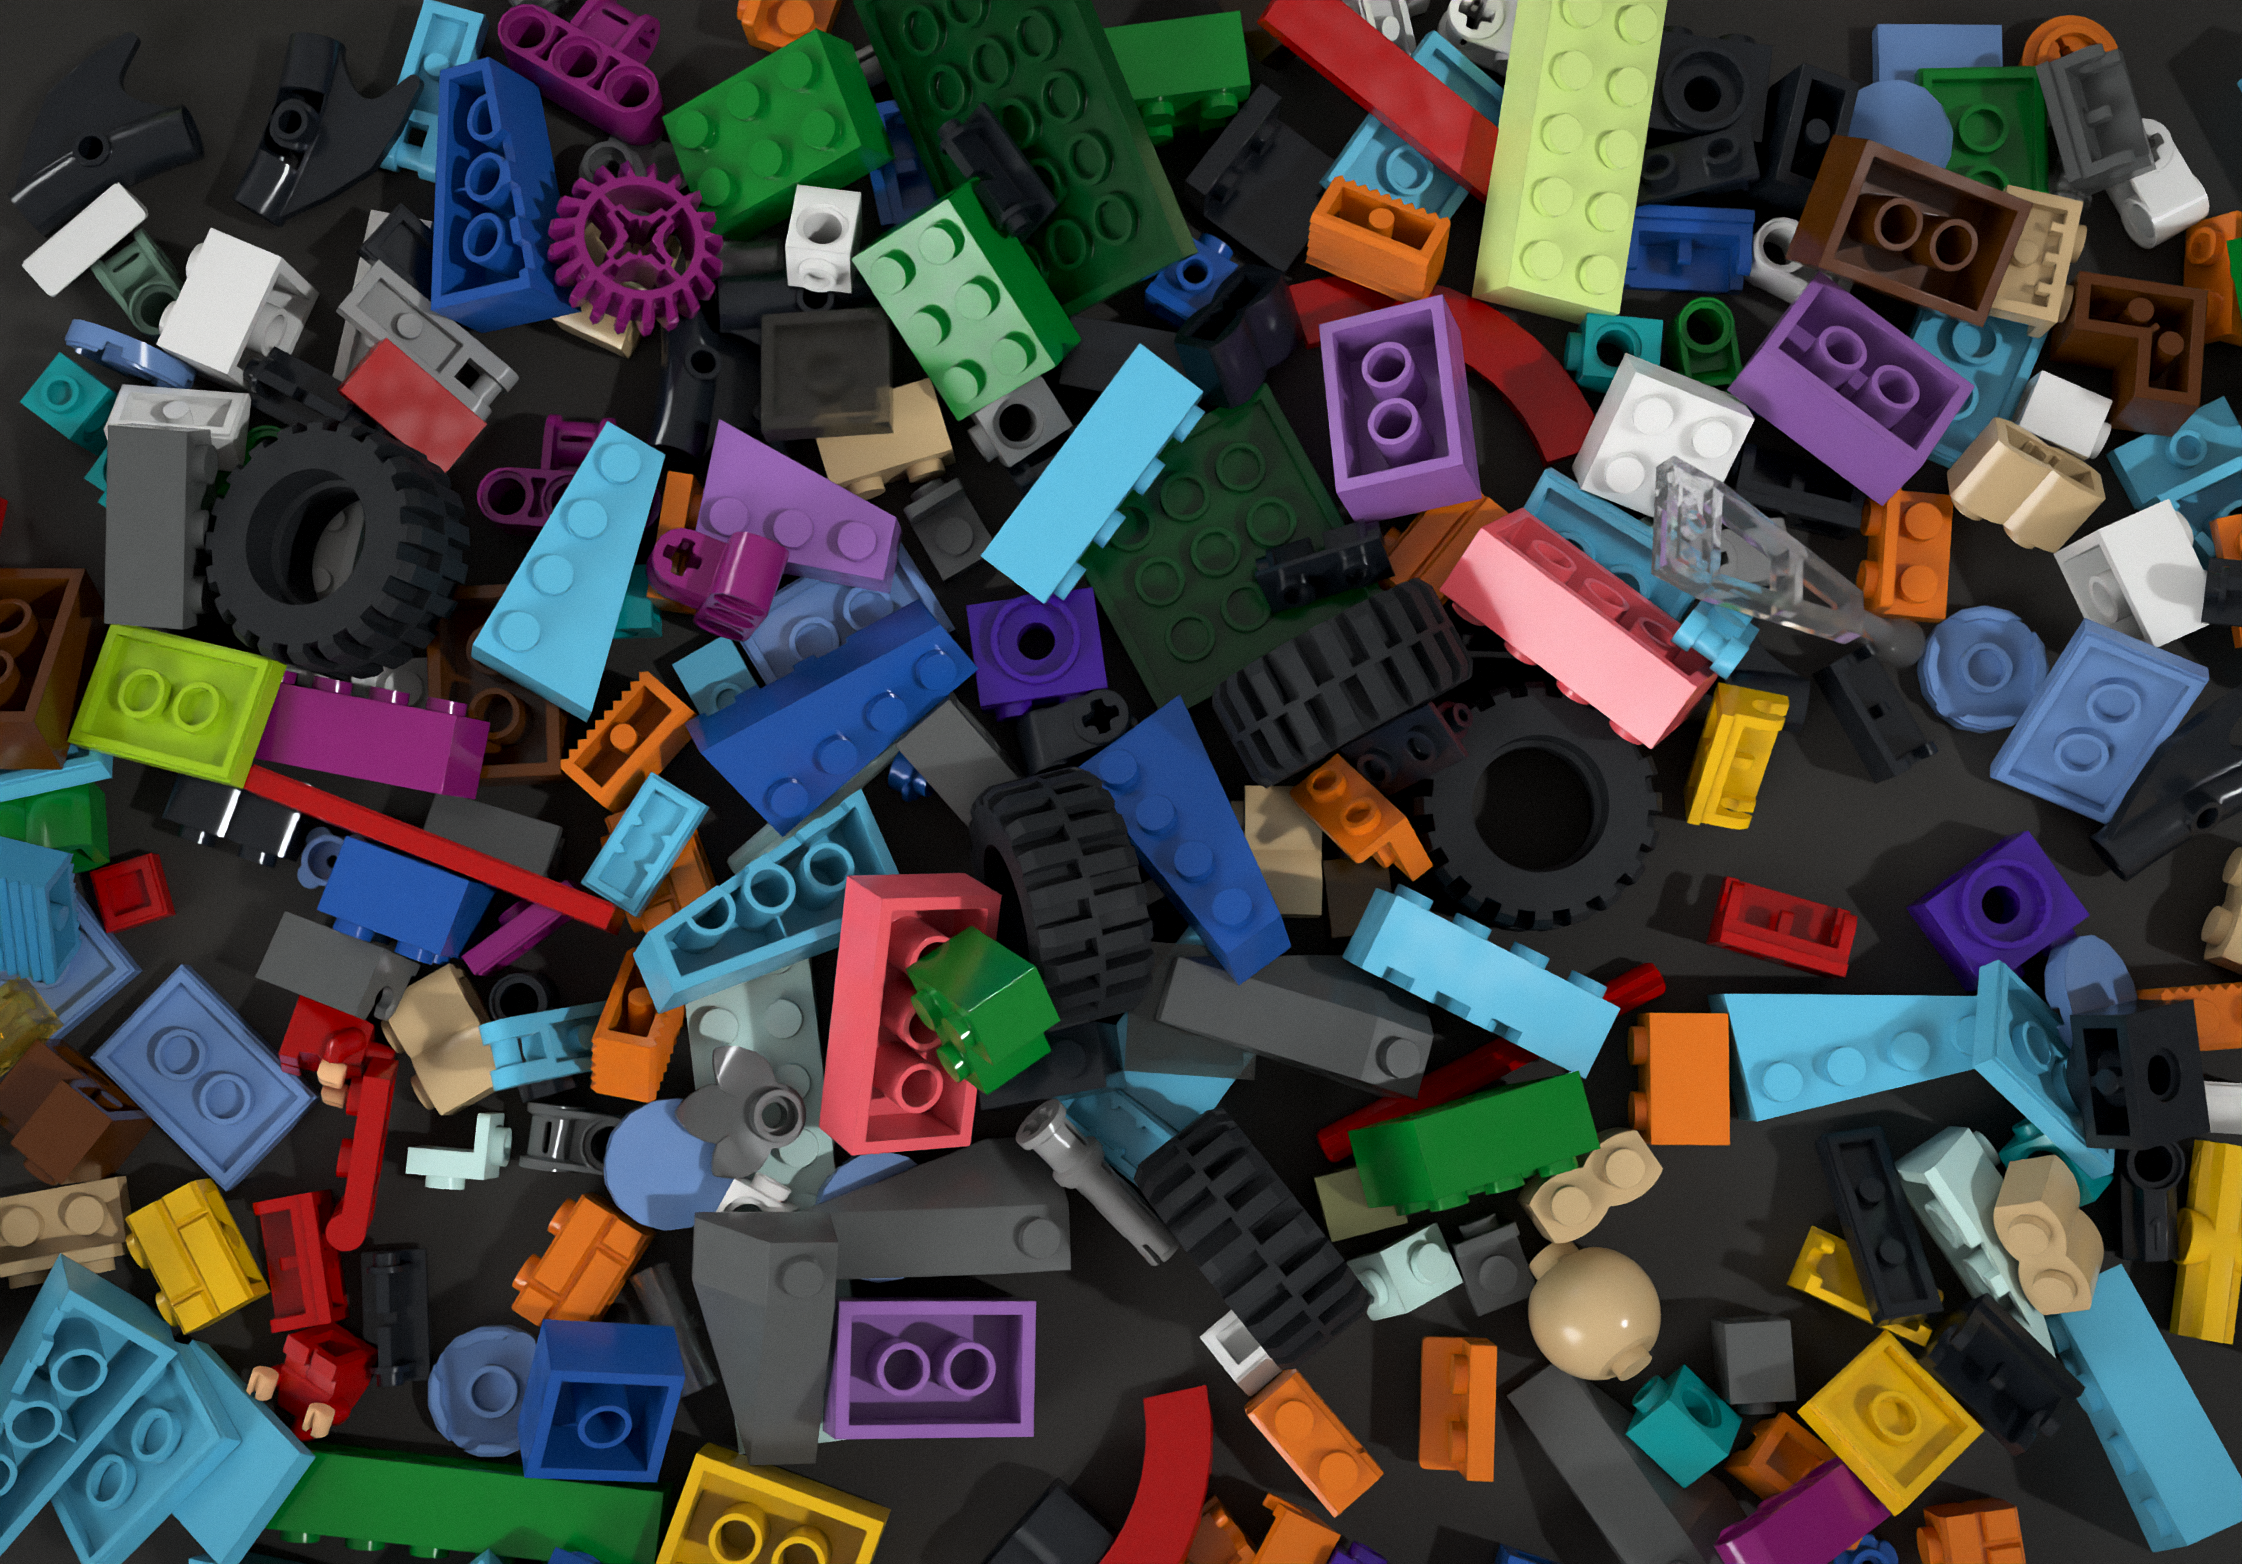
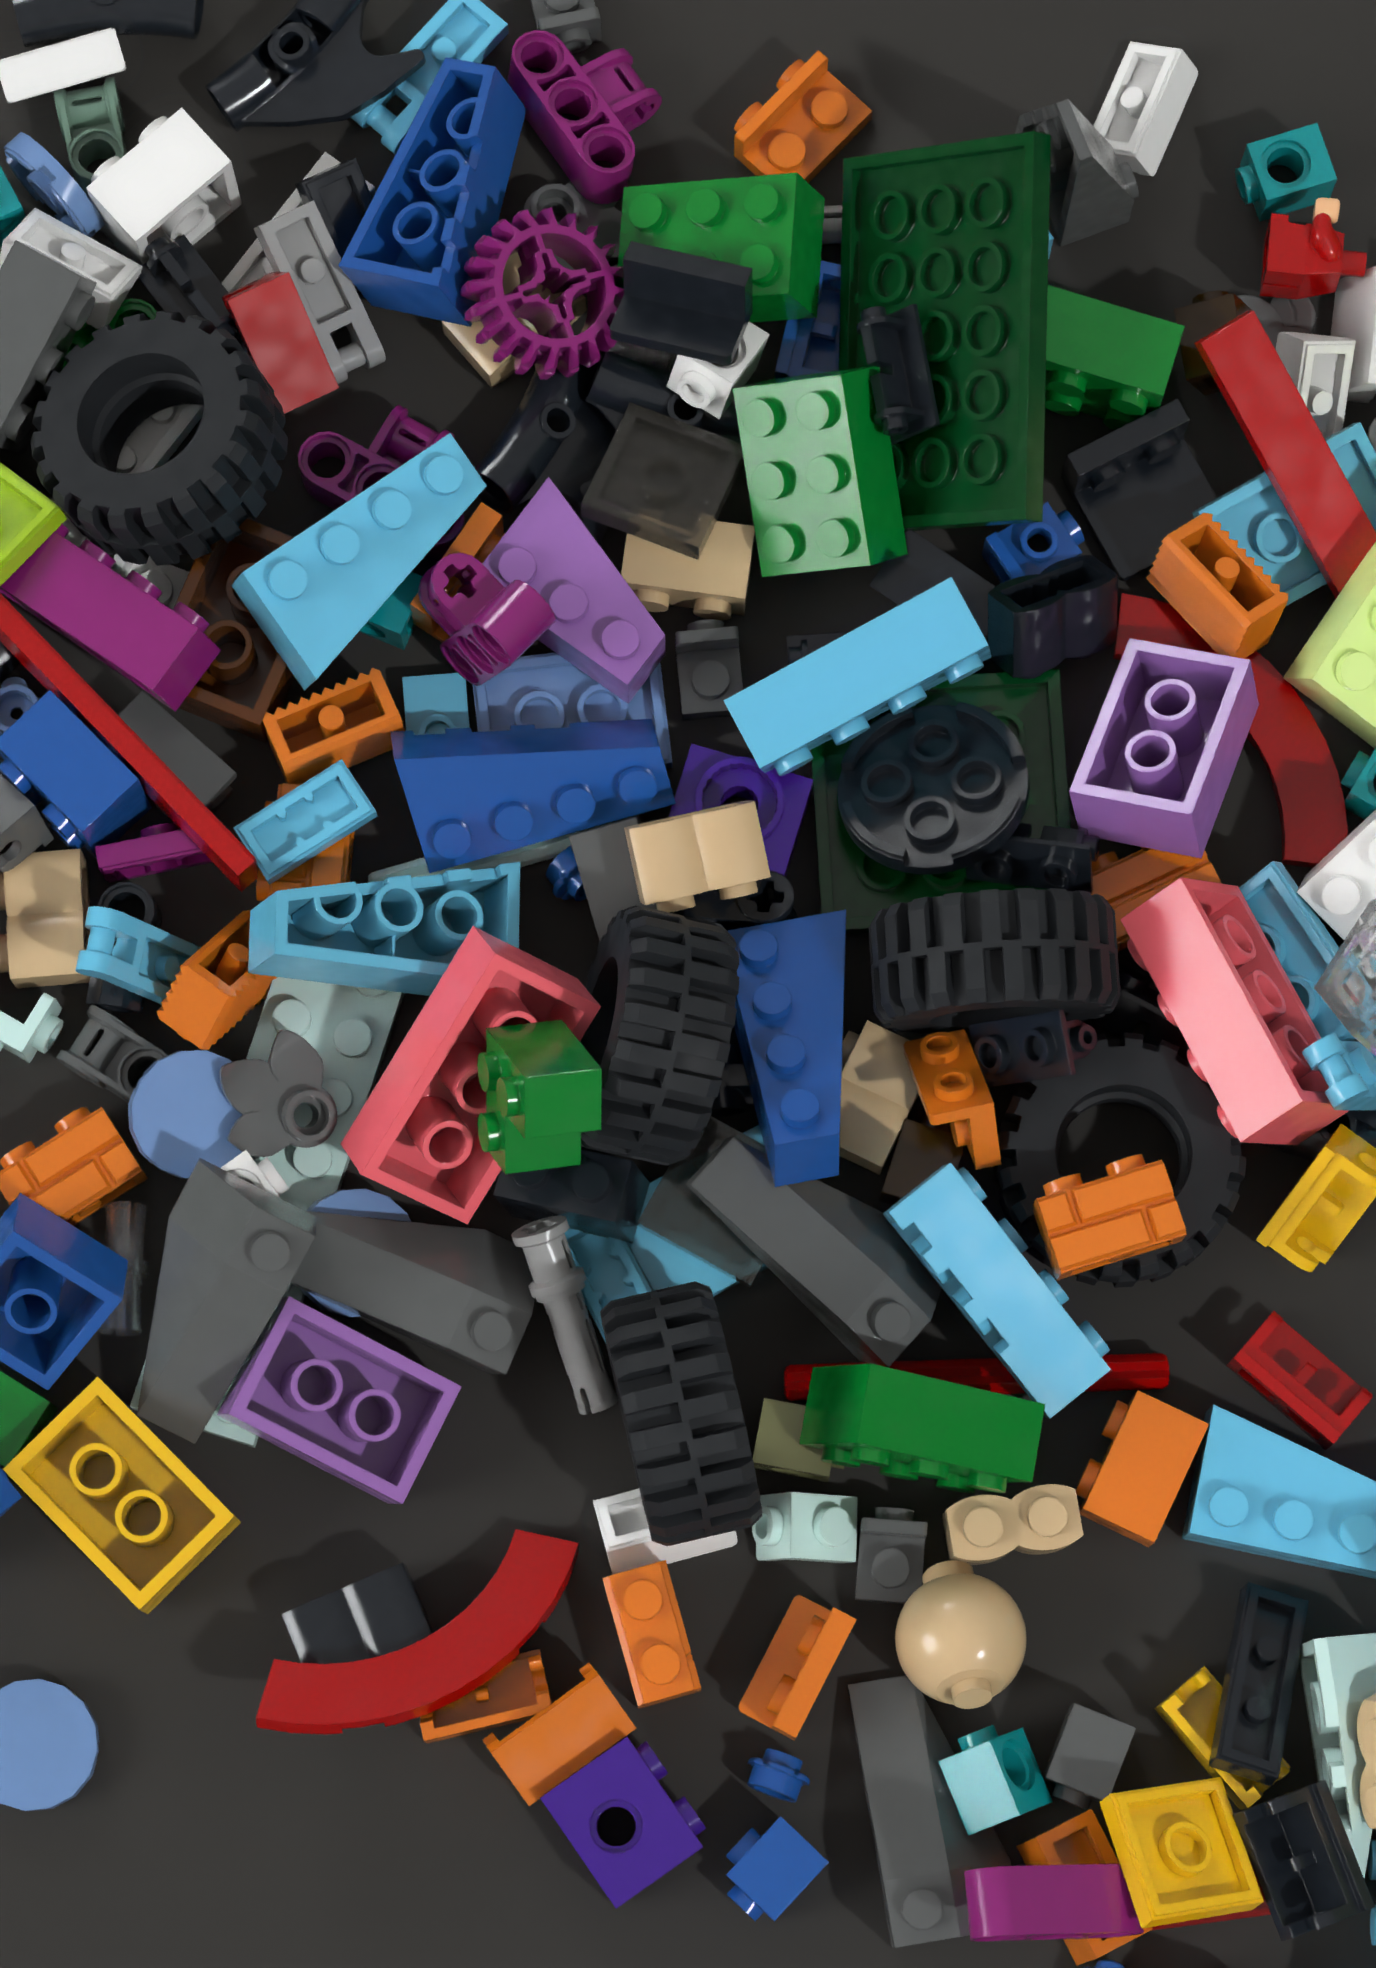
camera: 25 degrees right, 5 degrees down
light grey brick [967,375,1073,468] -> none
none -> black panel [610,241,753,365]
none -> tan brick [624,800,771,913]
none -> blue plate [747,1749,810,1803]
none -> black tile [838,702,1030,875]
none -> orange brick [1032,1154,1187,1280]

